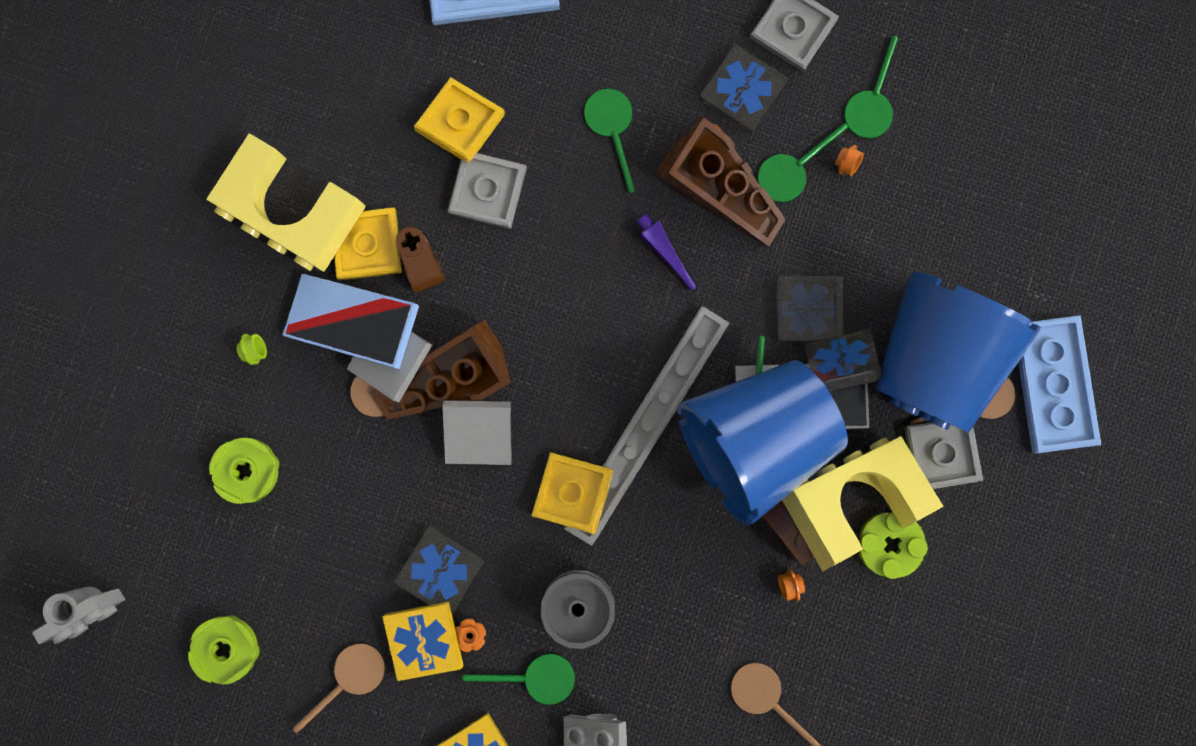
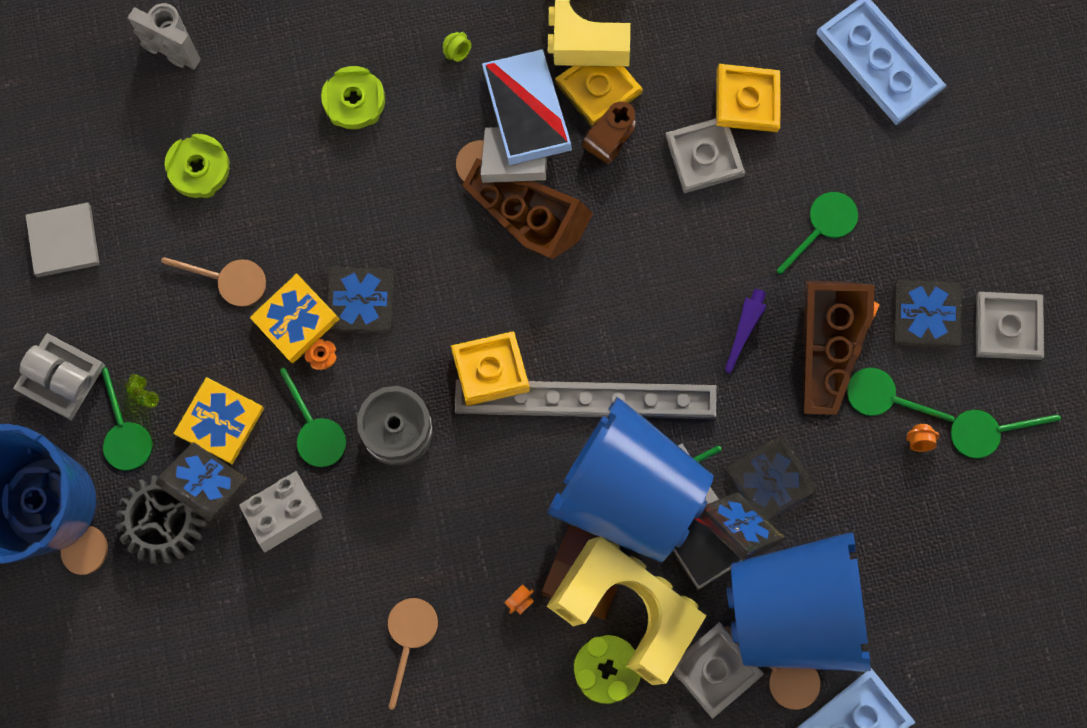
camera: 65 degrees right, 10 degrees down
light grey tile [443,401,512,465] -> none

